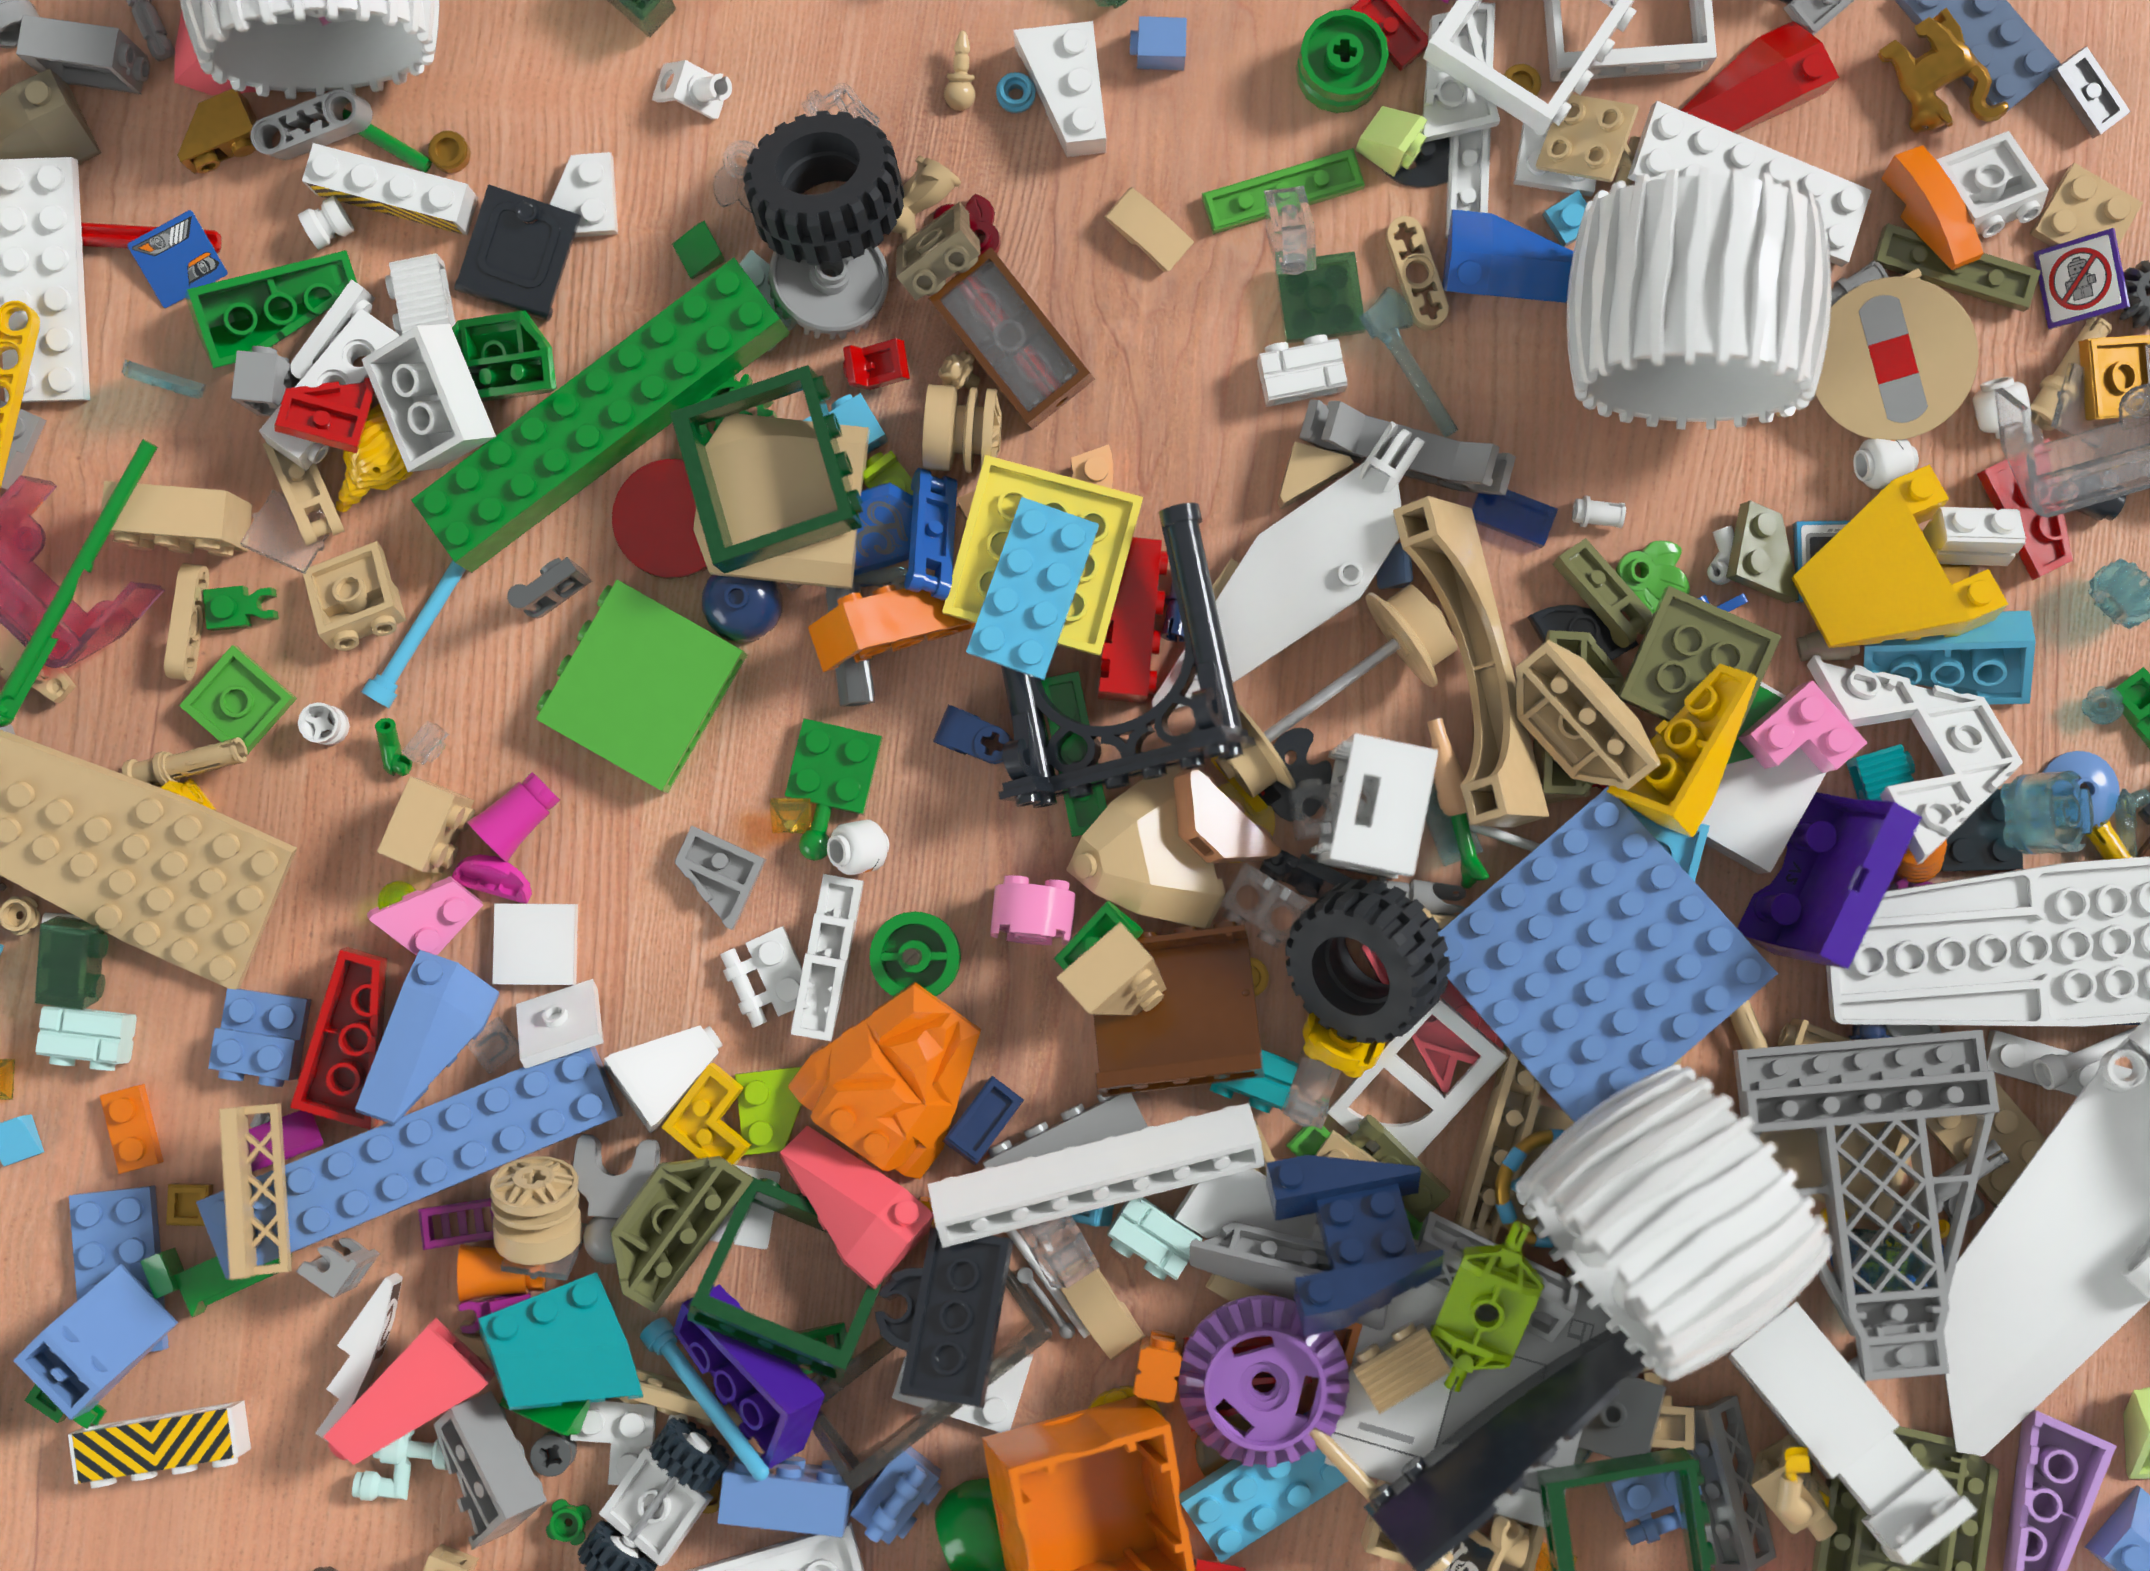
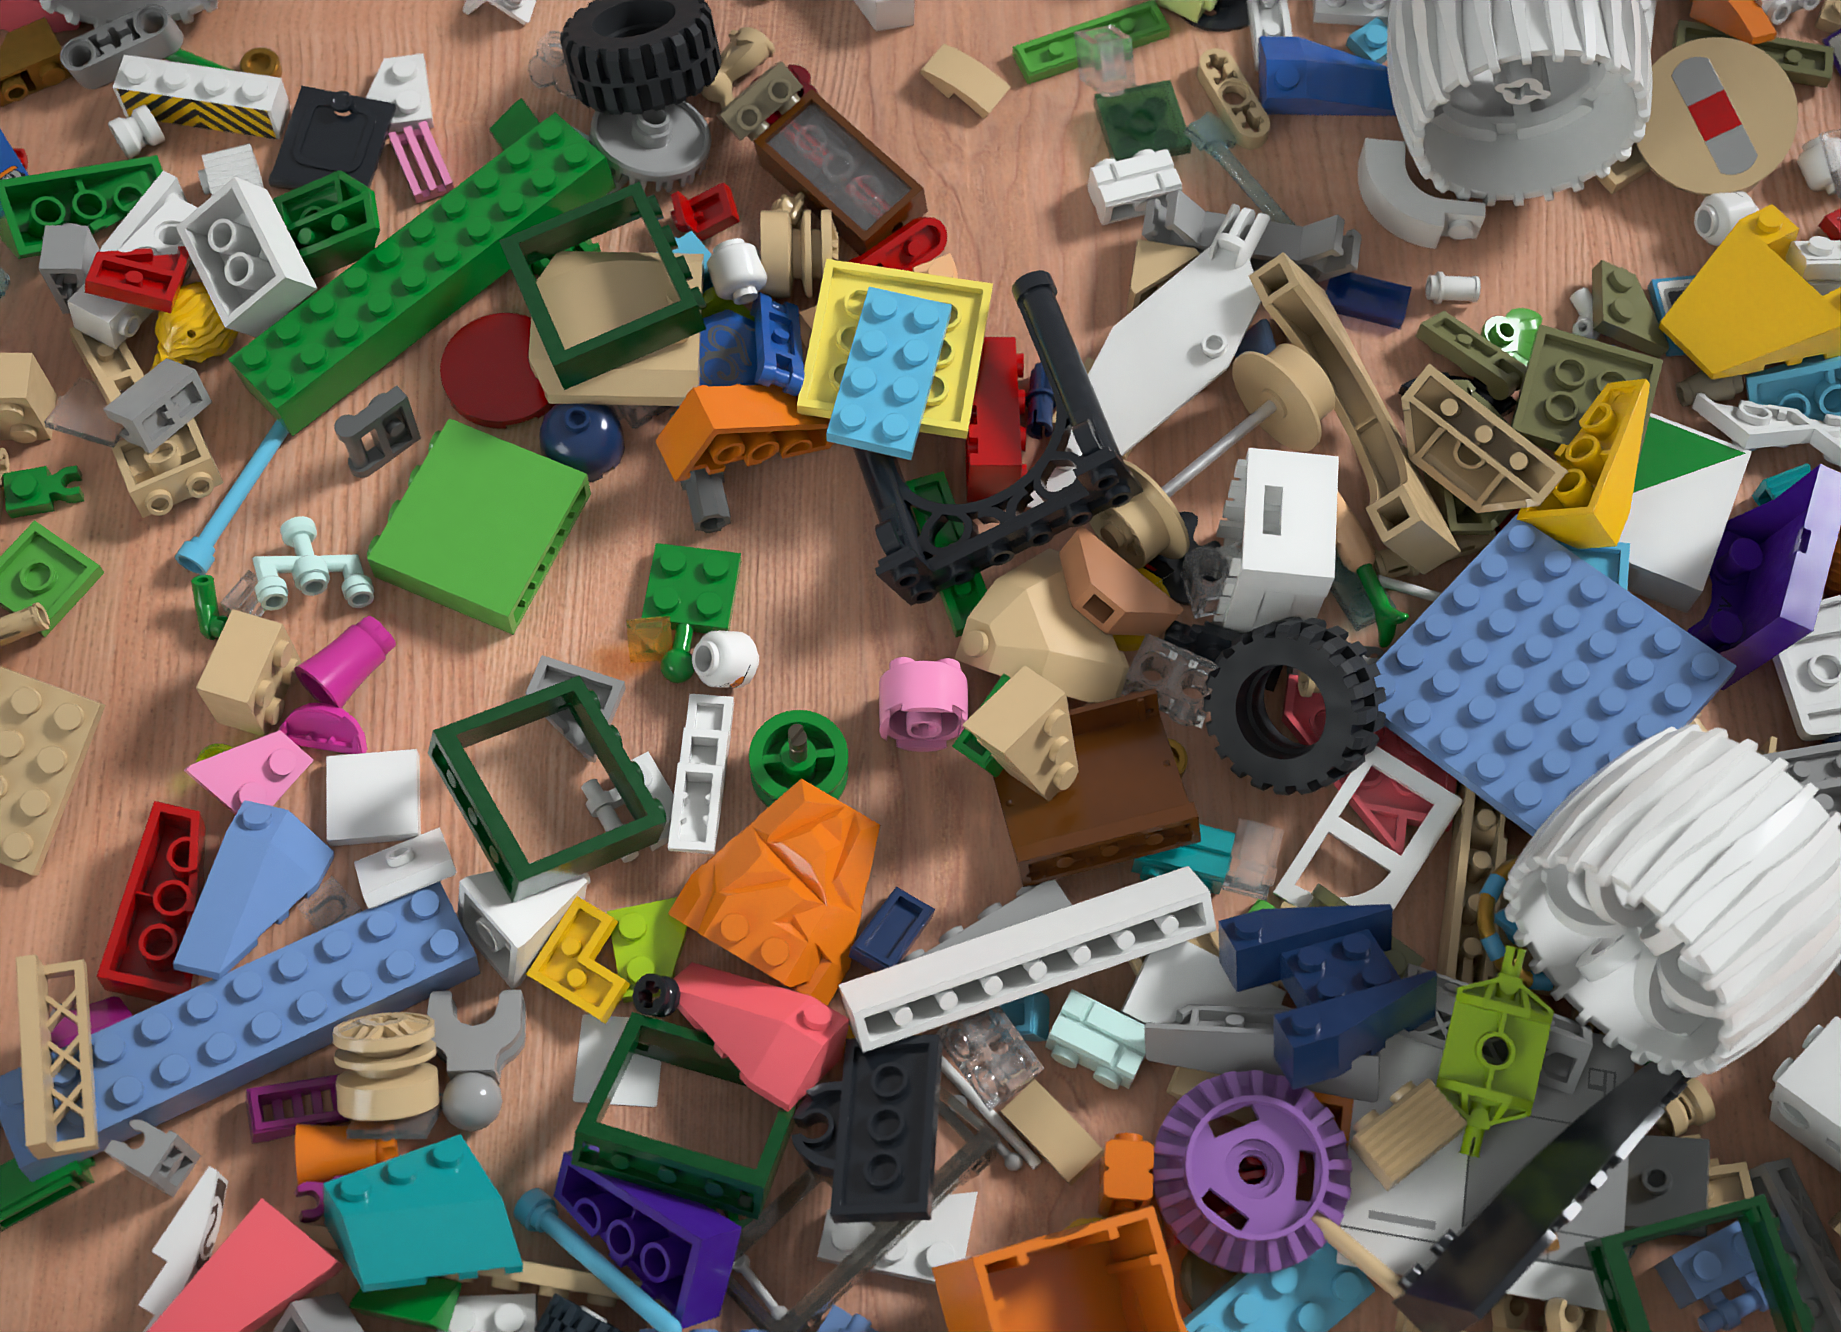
camera: 10 degrees left, 20 degrees down
medium blue plate [208,988,312,1087] -> none
white wheel [298,702,350,746] -> none
olive wedge [610,1156,753,1314] -> none
dark blue piece [933,704,1012,764] -> none
yellow plate [1303,1012,1385,1078] -> none
bright pink brick [1738,680,1867,773] -> none
none -> light grey hinge [104,358,212,453]
none -> light aqua piece [252,516,374,611]
none -> bright pink tile [388,121,454,204]
none -> dark green window [428,675,667,903]
none -> black bush [632,973,680,1018]
none -> white head [707,238,767,305]
none -> white hinge [732,1251,790,1326]
none -> red plate [847,217,947,272]
none -> white arch [1358,138,1485,249]

